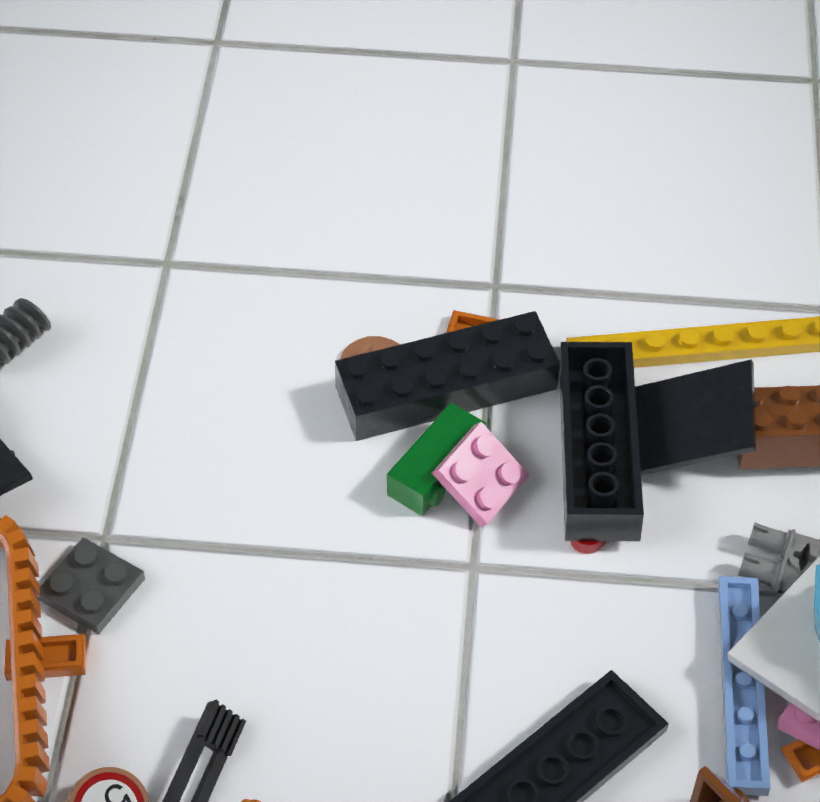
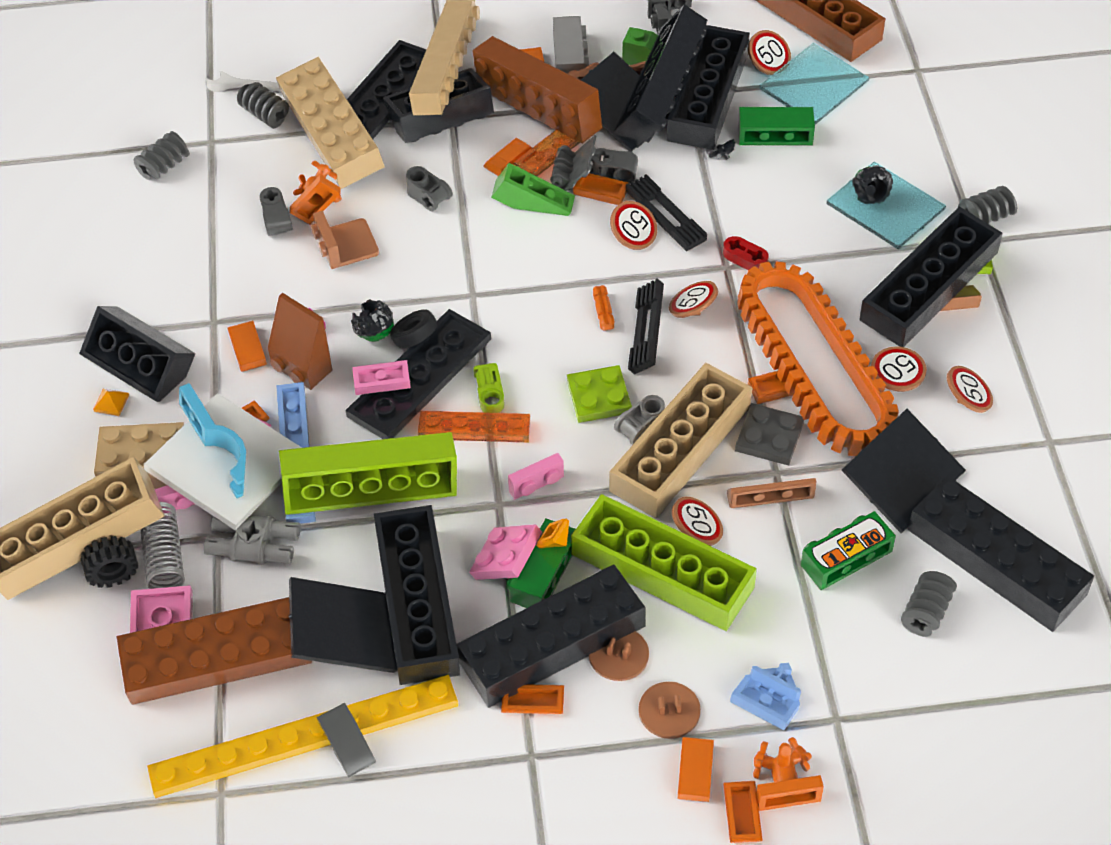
camera: 170 degrees right, 0 degrees up
none -> lime brick [279,432,457,515]
none -> dark grey slope [317,702,376,778]
none -> bright pink plate [352,360,411,395]
none -> clear orange plate [418,411,531,443]
none -> lime piece [473,363,505,415]
none -> bright pink plate [508,453,564,500]
none -> light orange slope [536,518,569,548]
none -> lime plate [567,365,632,423]
none -> lime brick [571,494,757,632]
none -> tan brick [609,362,752,518]
none -> light grey piece [614,395,665,445]
none -> nougat piece [639,682,701,739]
none -> piece [672,497,723,546]
none -> orange tile [677,737,714,802]
none -> orange tile [723,781,763,843]
none -> nougat slope [727,478,817,508]
none -> light blue slope [730,662,801,730]
none -> orange piece [753,737,824,811]
none -> brick [801,511,896,590]

